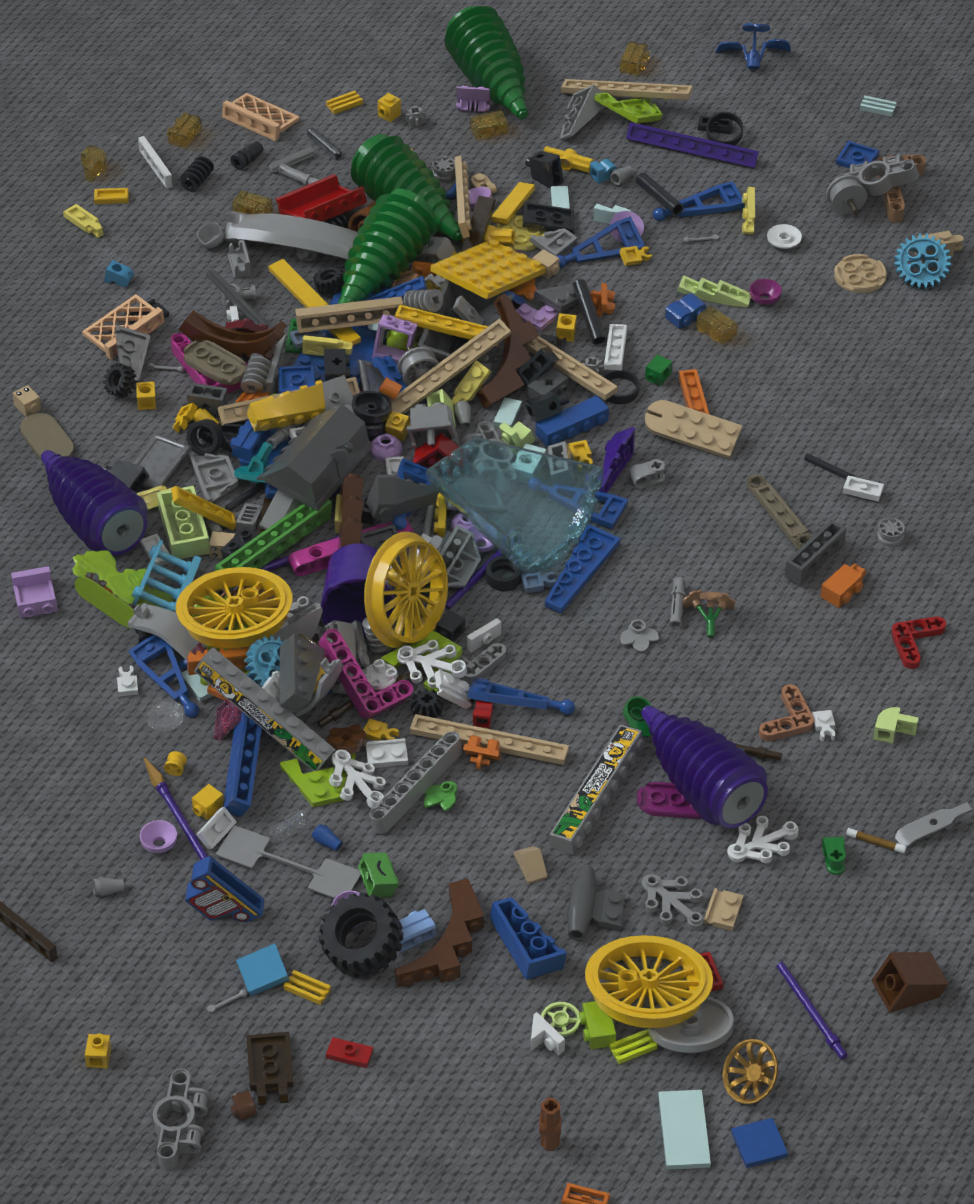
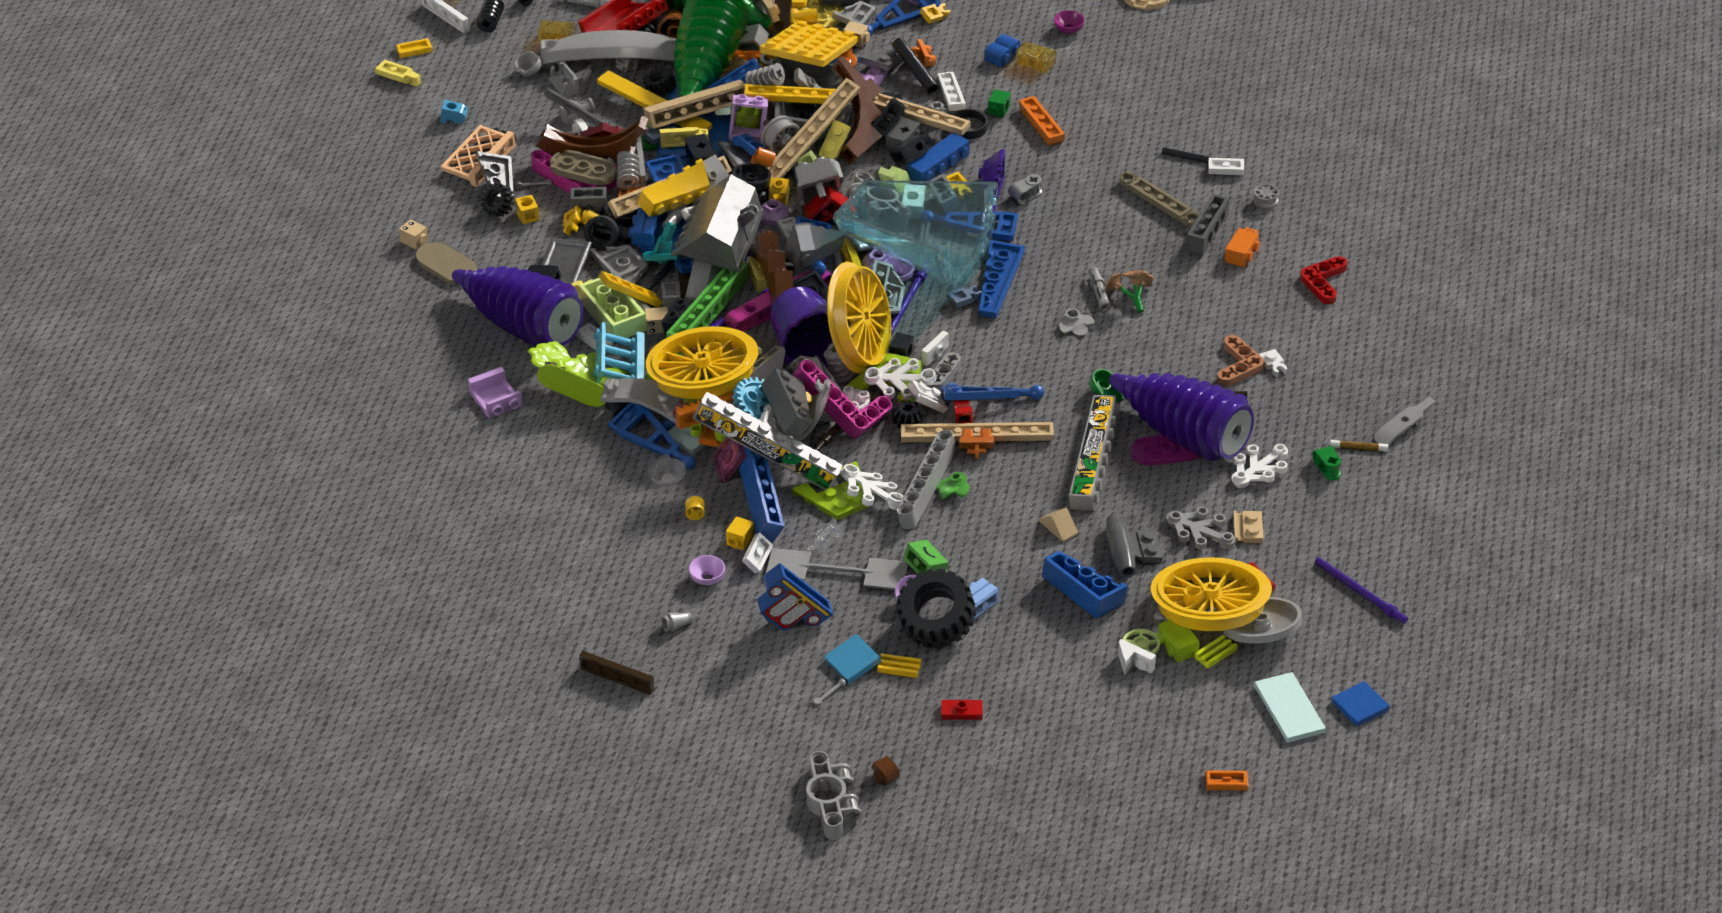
camera: 15 degrees left, 5 degrees down
clear yellow brick [81,145,108,182] -> none
yellow brick [85,1033,111,1068] -> none
white plate [117,666,138,697] -> none
dark purple piece [144,758,208,860] -> none
dark brown tile [246,1032,294,1105] -> none
blue cone [312,824,343,852] -> none
reddish brown plate [327,724,367,754] -> none
yellow plate [363,719,399,741] -> none
white plate [366,738,408,768] -> none
reddish brown arch [395,878,484,987] -> none
black tyre [486,556,522,591] -> none
light aqua tile [494,398,522,428] -> none
dark orange piece [539,1098,562,1151] -> none
yellow brick [556,313,577,342] -> none
tan plate [645,400,742,459] -> none
yellowish green slope [677,275,751,307] -> none
pearl gold wheel [723,1039,778,1104] -> none
reddish brown slope [872,952,949,1013] -> none
yellowish green brick [873,707,919,743] -> none

